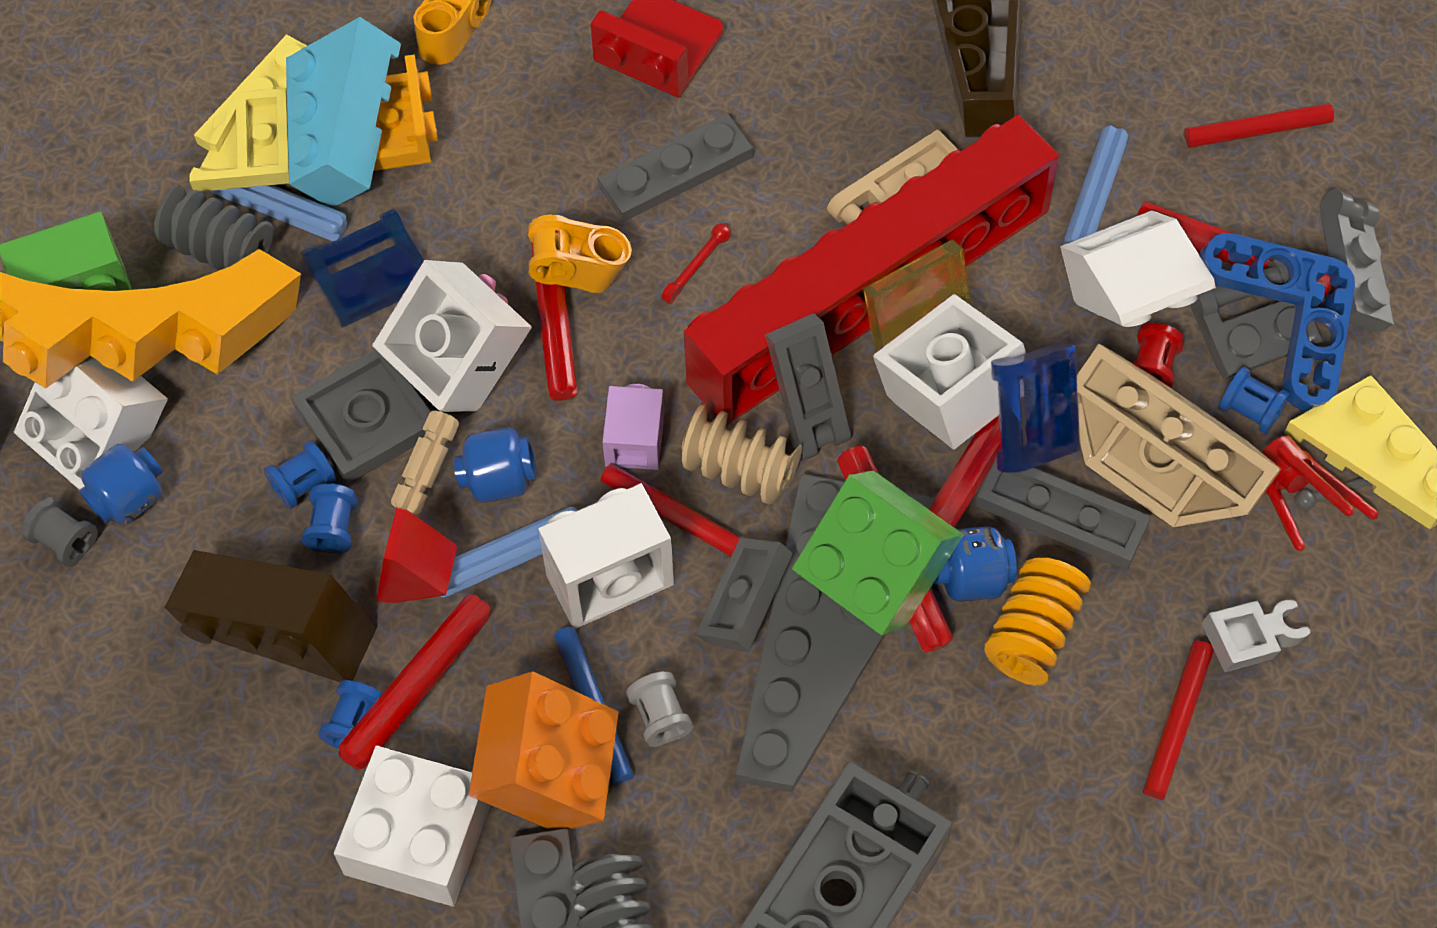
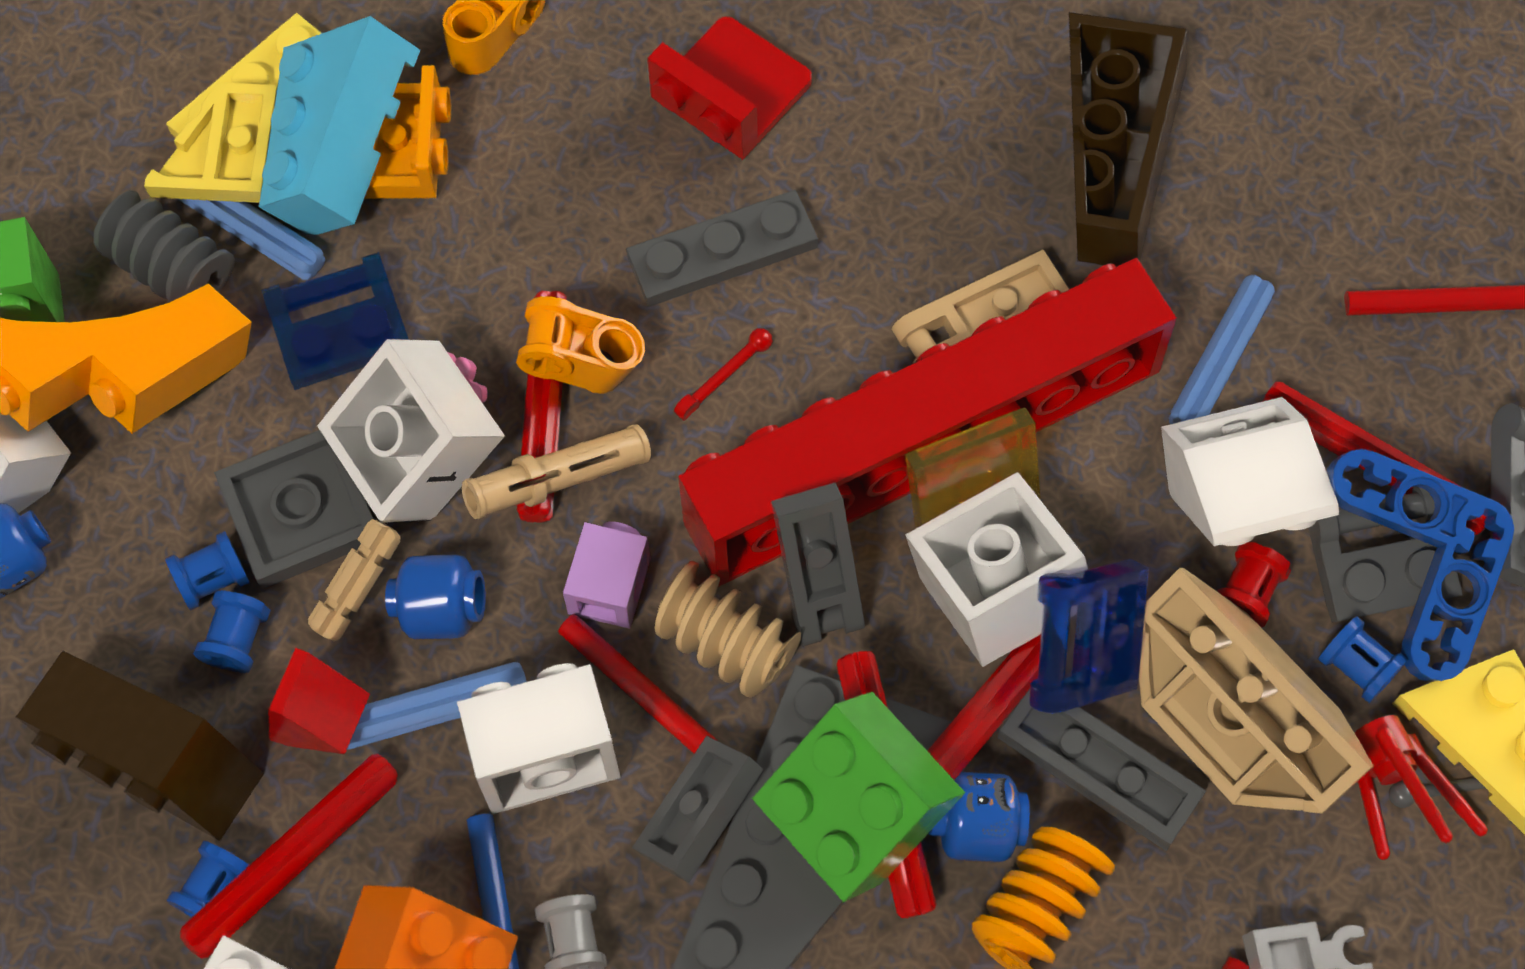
camera: 10 degrees right, 5 degrees up
none -> tan pin [462,424,651,519]

